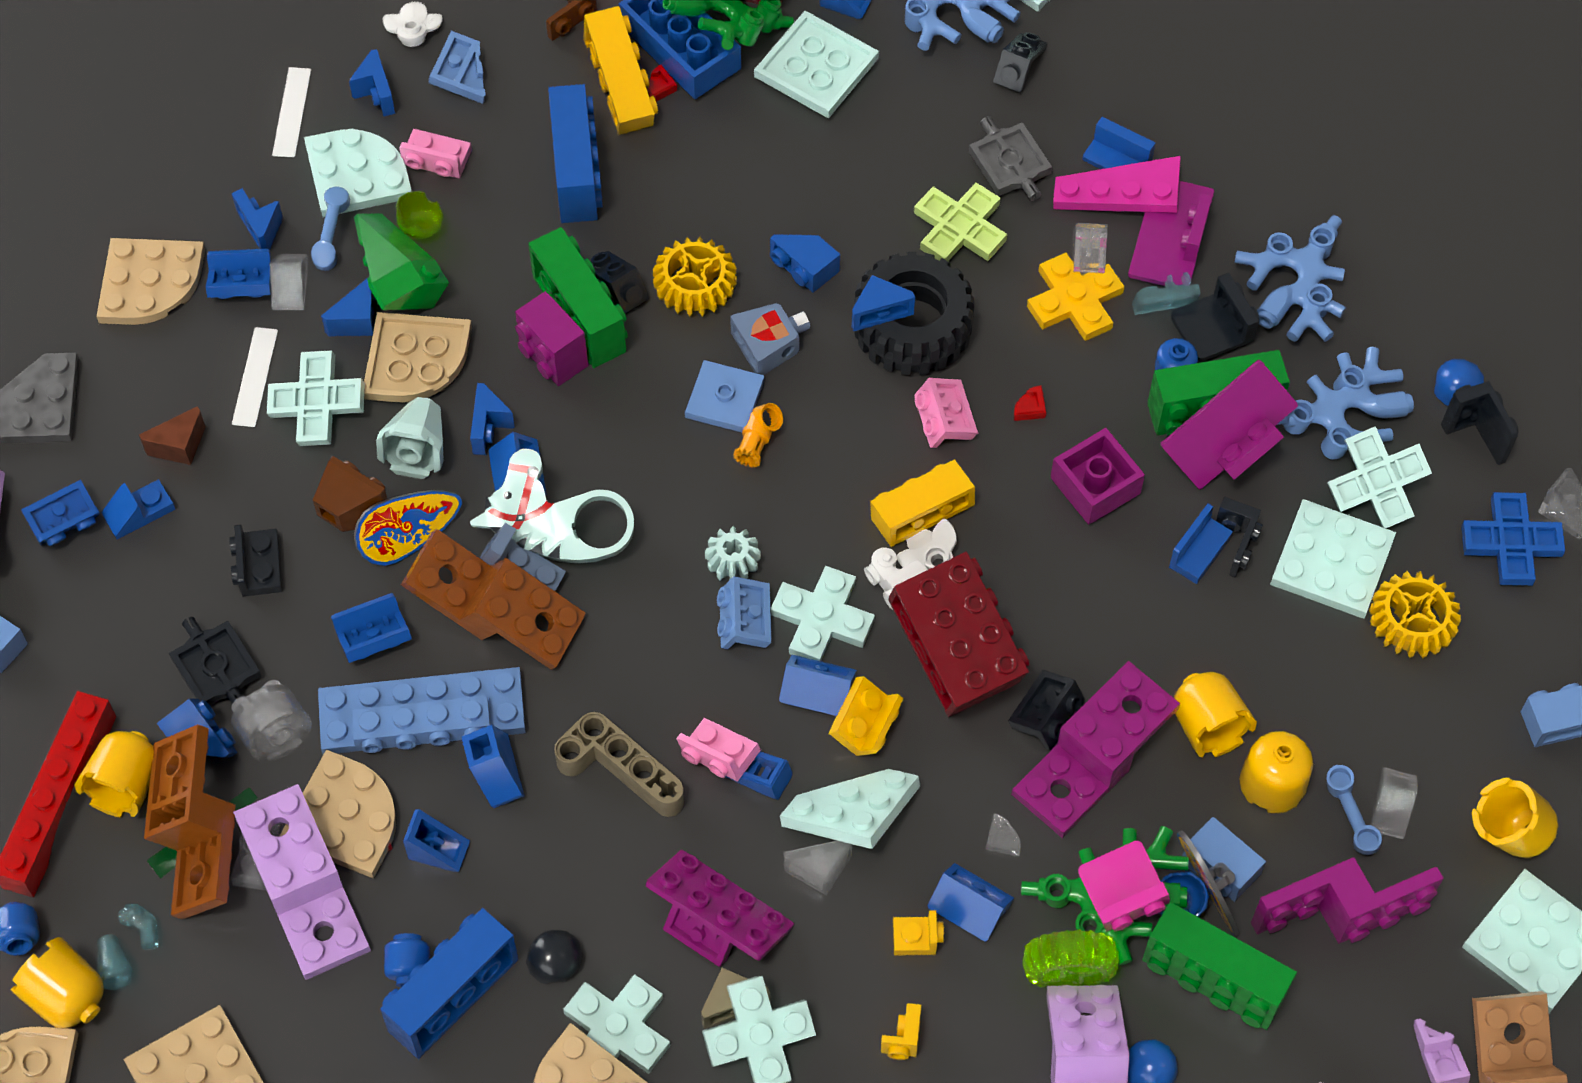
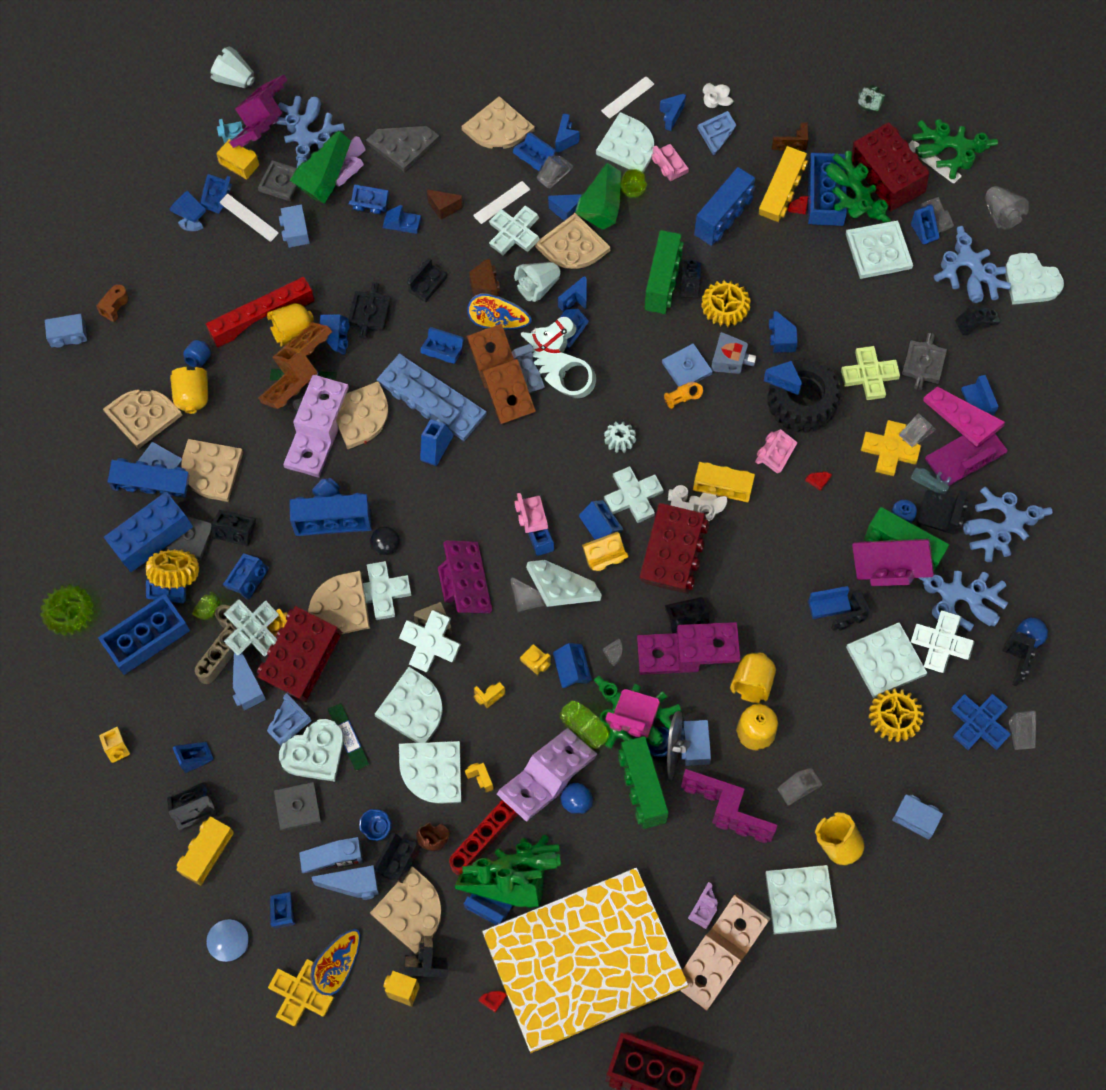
camera: 45 degrees right, 5 degrees up
clear light blue cone [97,935,133,990] -> none
clear light blue arm [118,903,159,950] -> none
clear brick [231,680,312,761] -> none
medium blue bar [311,187,350,271] -> none
blue slope [403,809,470,872] -> none
magenta brick [515,291,588,387] -> none
dark tan beam [554,712,684,817] -> none
medium blue bracket [717,576,771,649] -> none
magenta brick [1050,428,1145,525] -> none
medium blue bar [1326,765,1382,855] -> none

